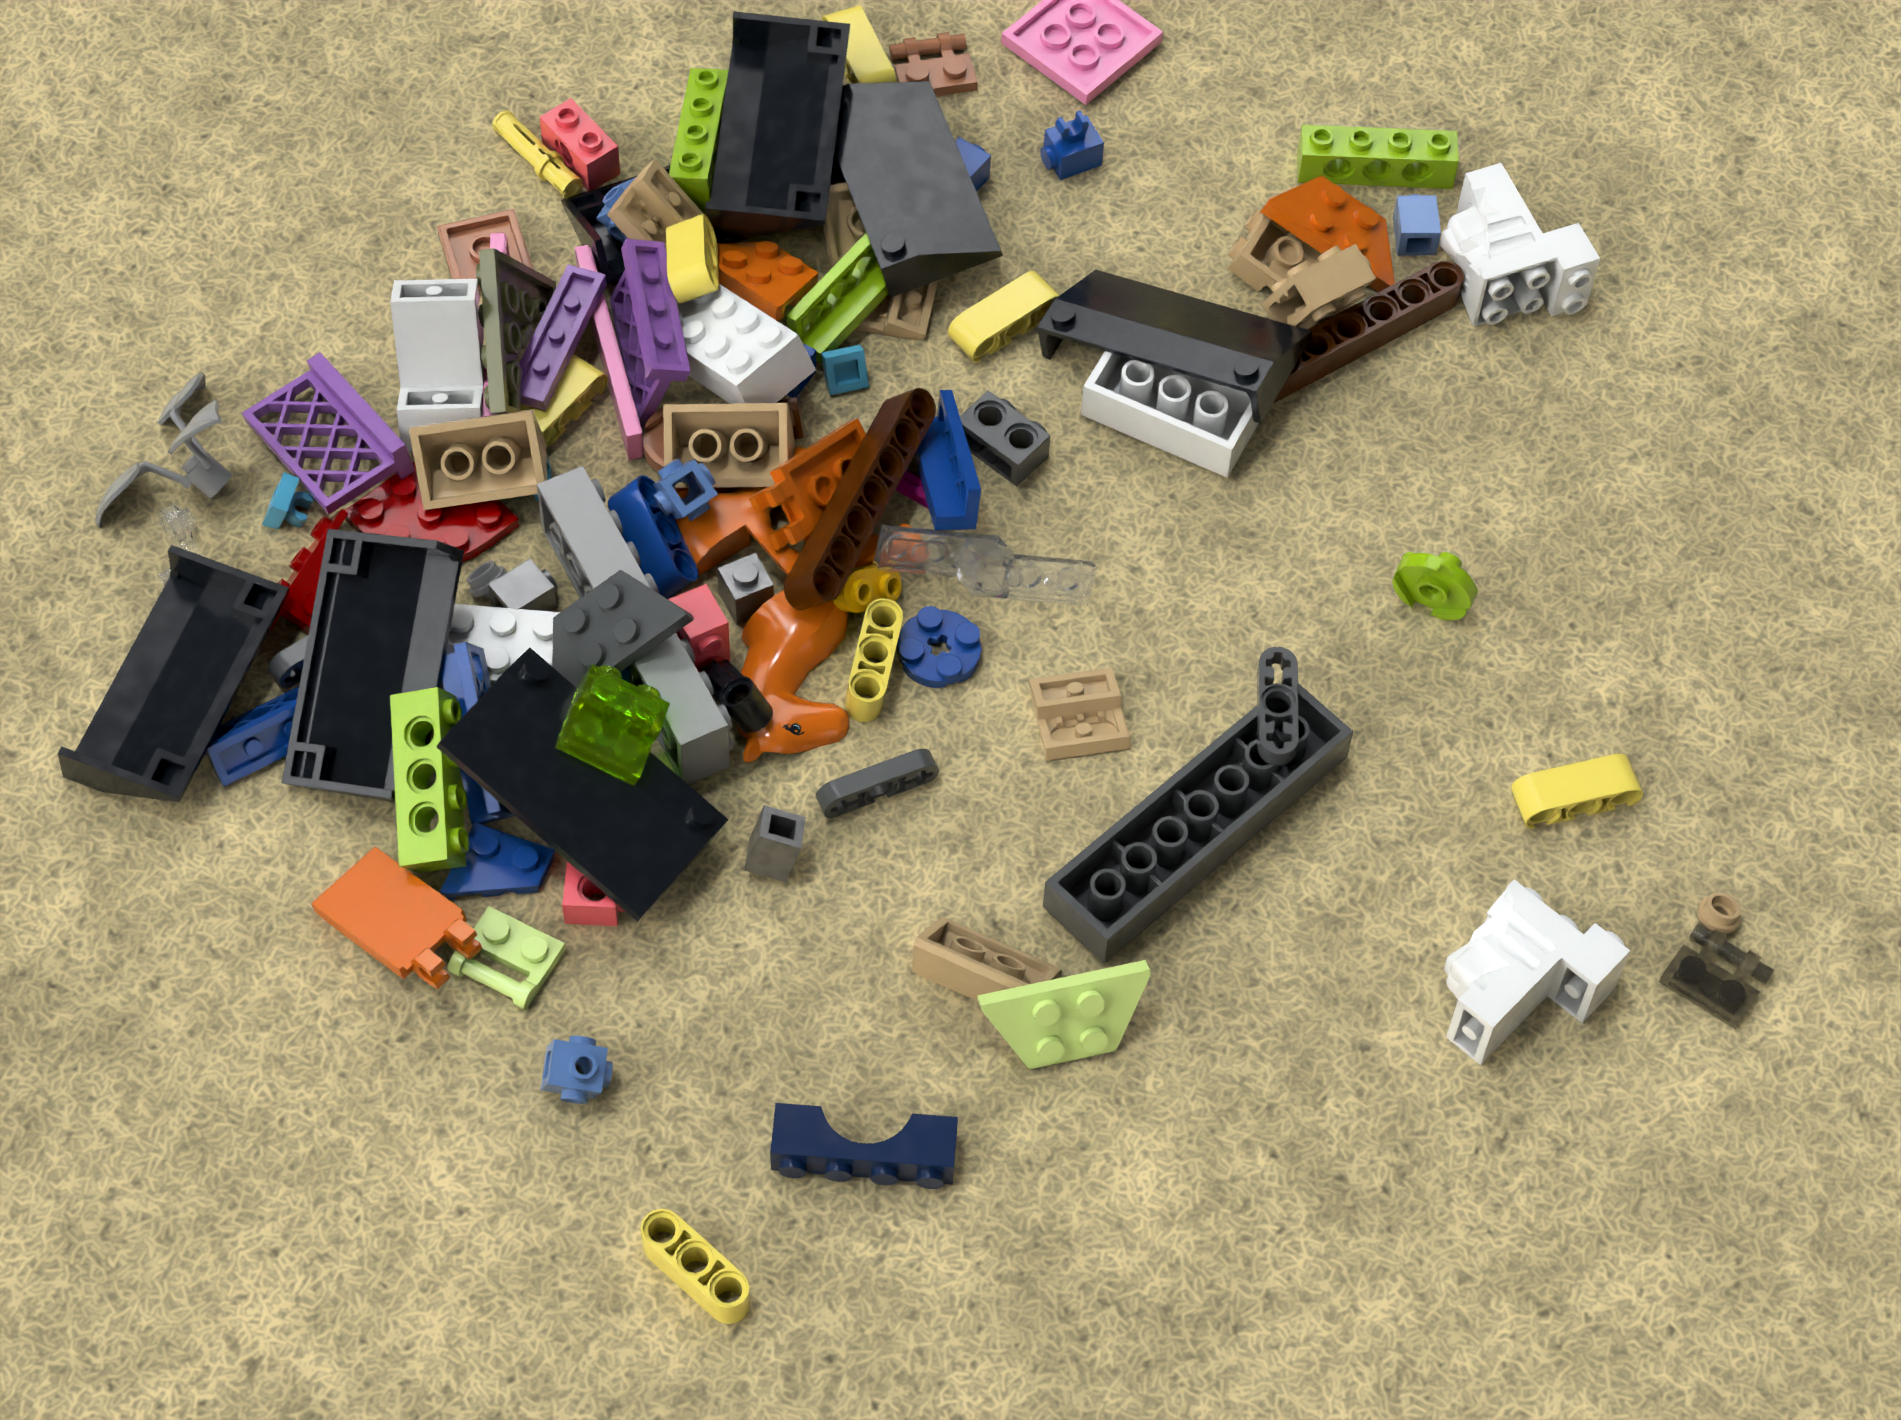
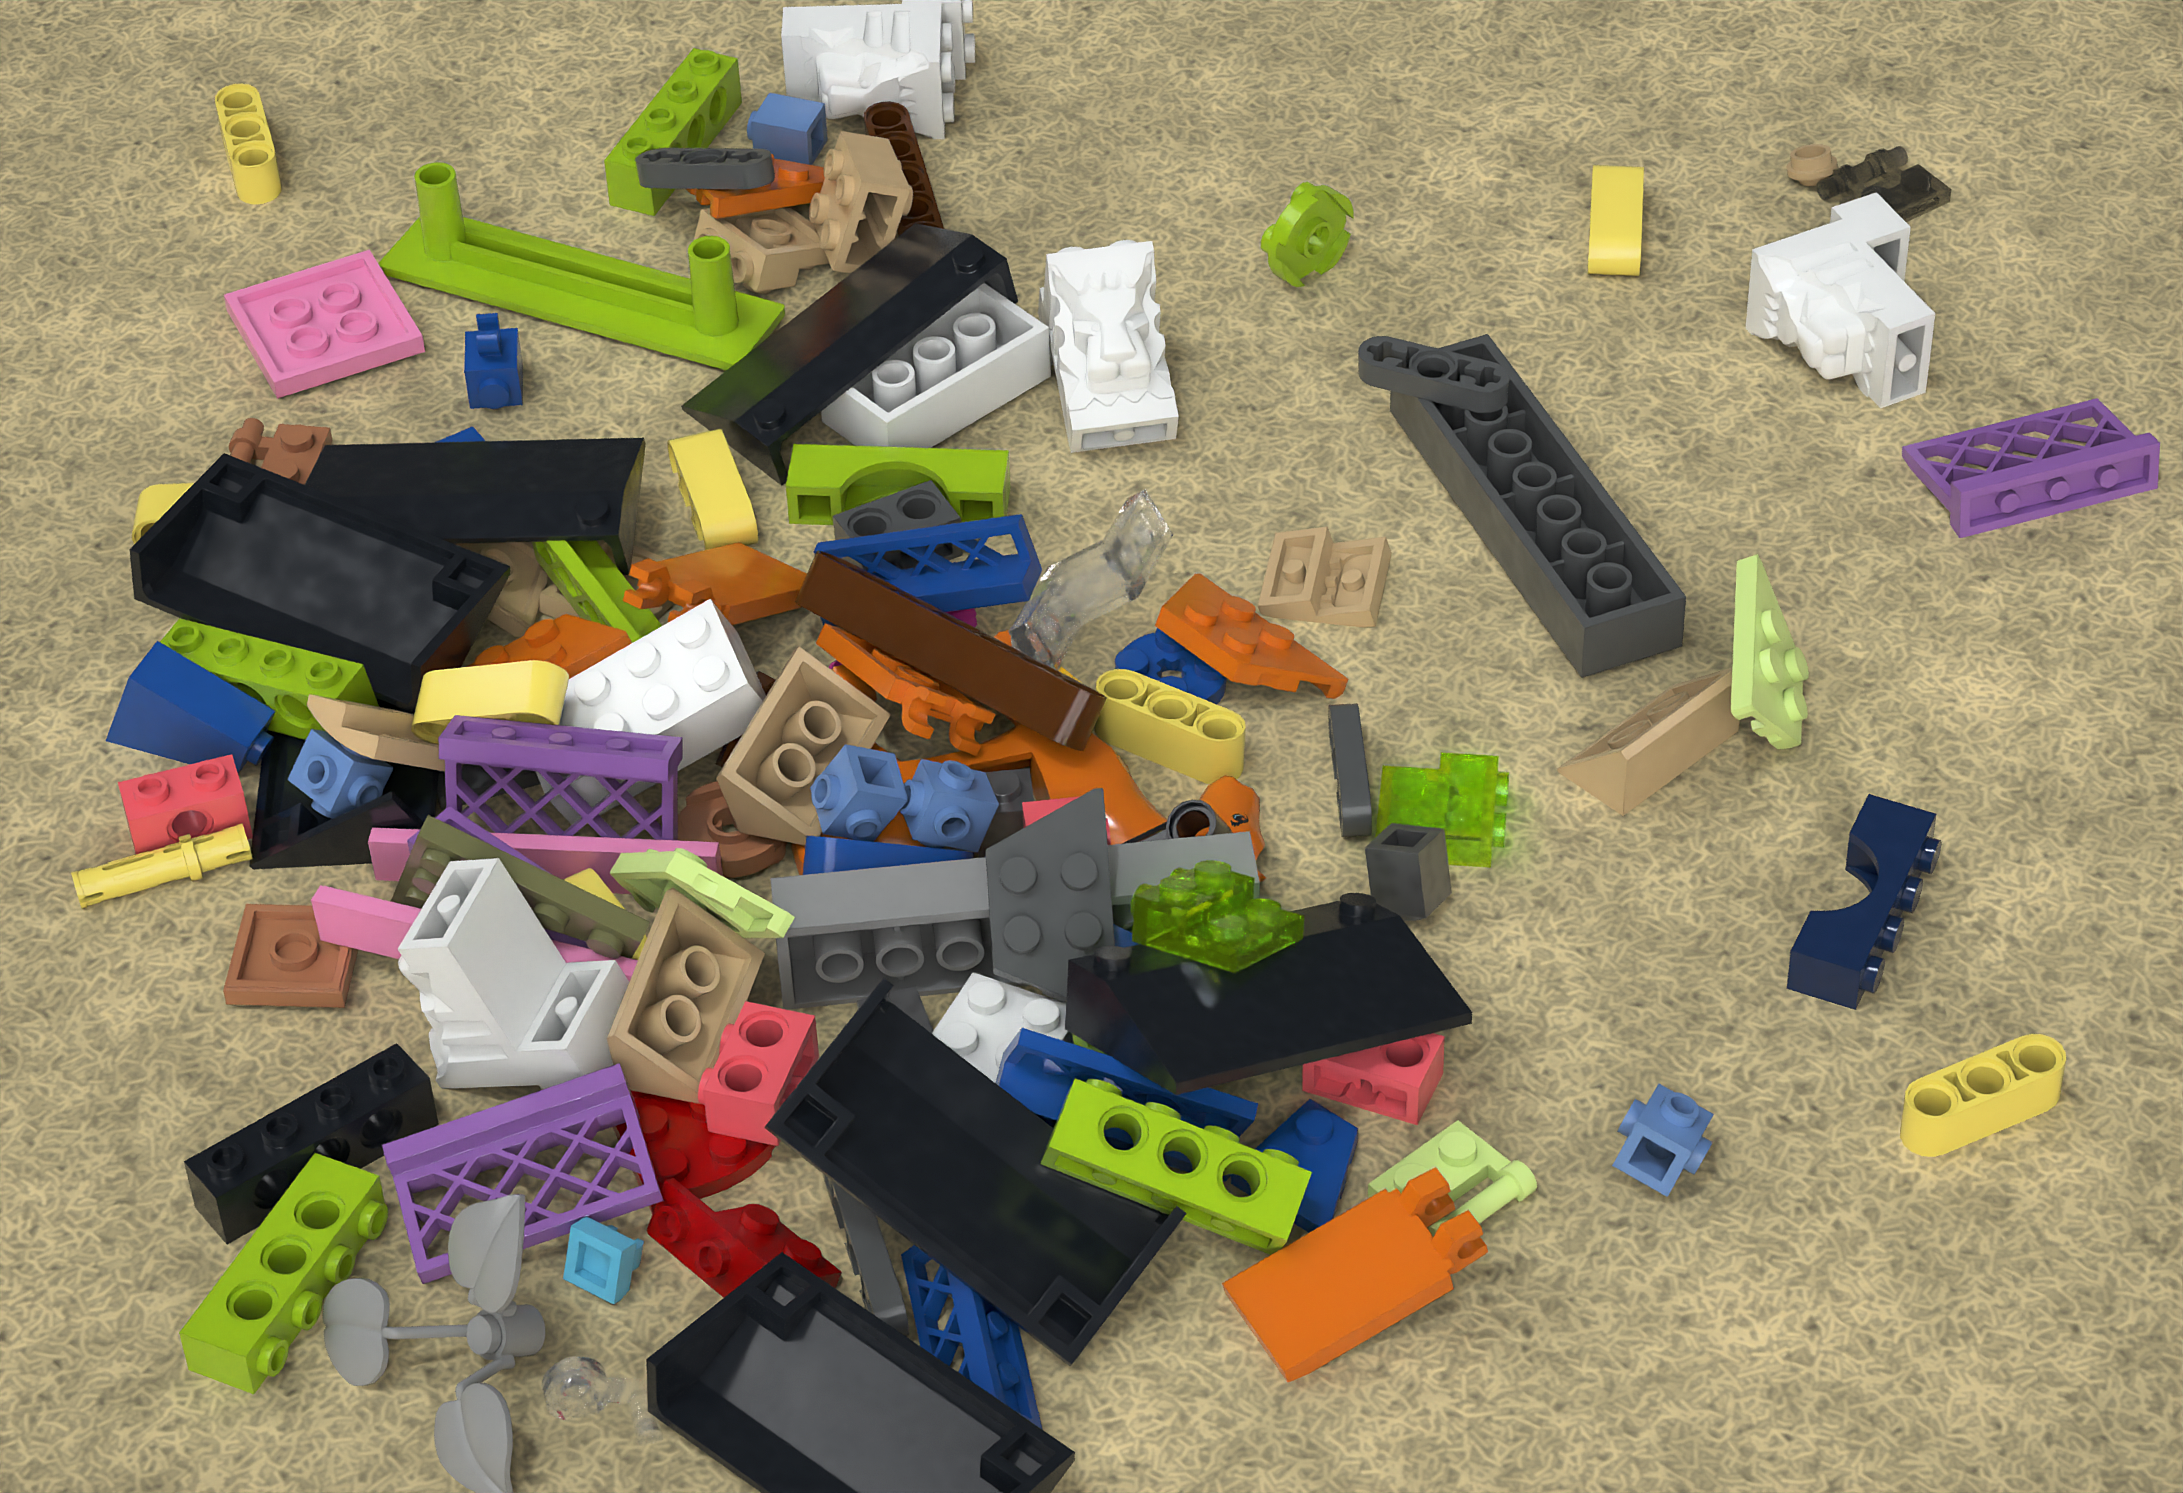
camera: 65 degrees left, 15 degrees down
none -> blue slope [106,641,275,774]
none -> lime brick [179,1153,388,1394]
none -> black brick [184,1043,439,1245]
none -> lime piece [378,162,785,371]
none -> yellowish green wing [610,848,795,938]
none -> orange tile [623,542,807,625]
none -> dark grey beam [635,148,775,189]
none -> coral brick [698,1001,819,1146]
none -> lime arch [786,444,1011,525]
none -> medium blue brick [900,759,999,853]
none -> white brick [1038,240,1179,453]
none -> orange wing [1155,573,1349,699]
none -> clear neon green plate [1375,752,1509,868]
none -> medium lavender fence [1902,398,2160,538]

